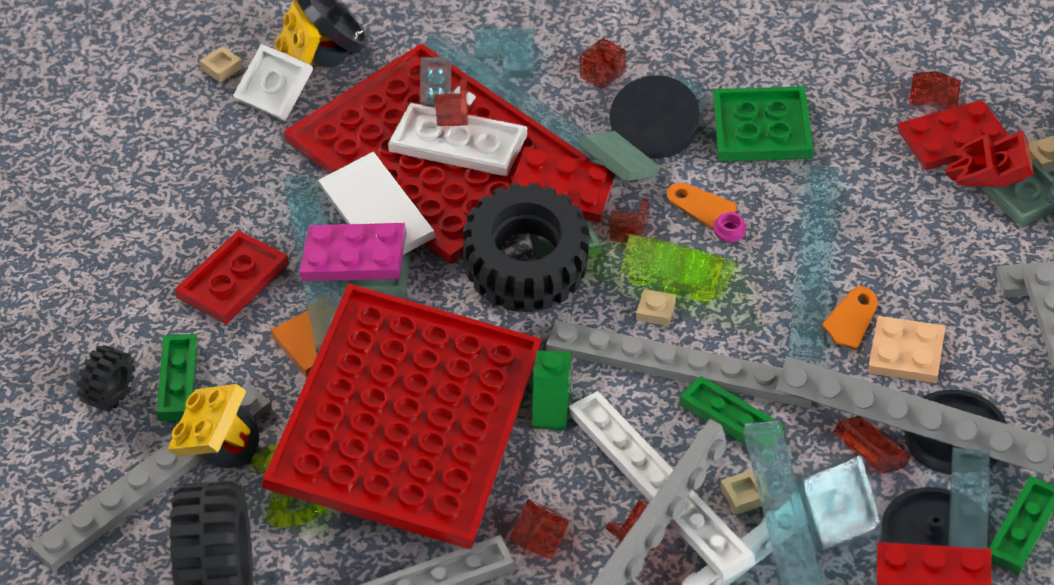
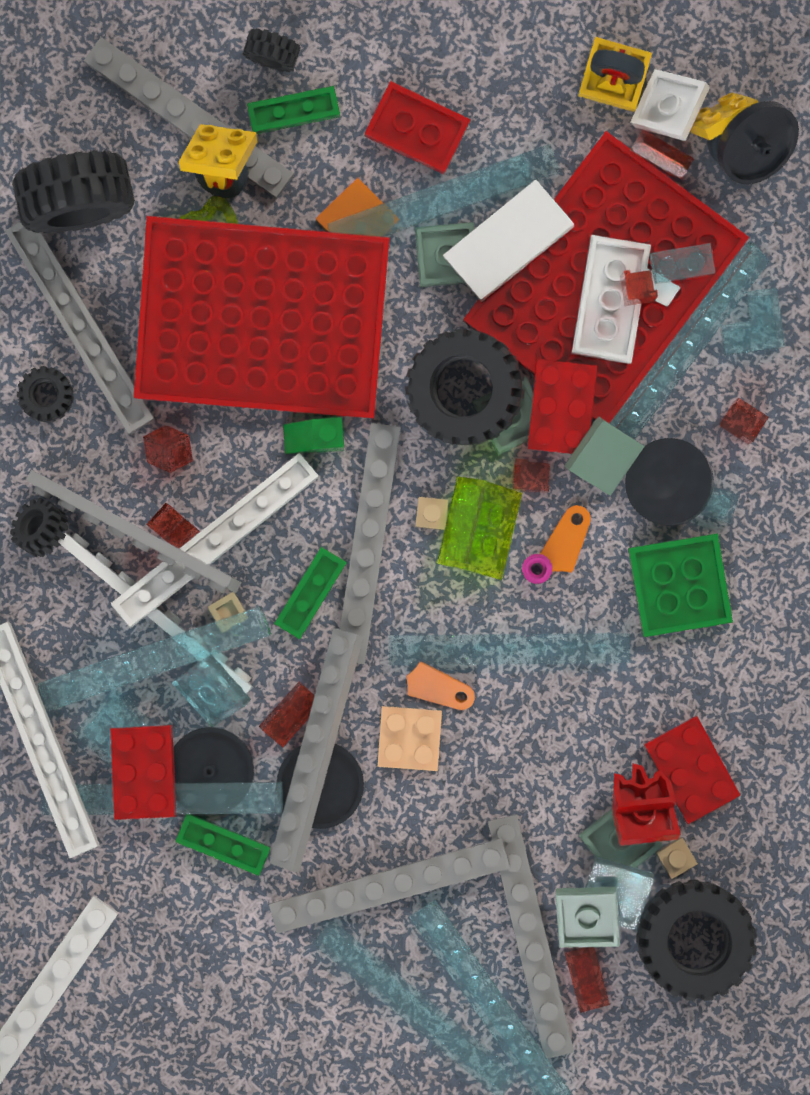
camera: 75 degrees right, 40 degrees up
tan plate [199,46,243,83] -> none
dark pink plate [300,223,407,281] -> none
clear red panel [909,71,961,109] -> none
none -> yellow plate [578,37,652,112]
none -> clear red plate [631,130,694,179]

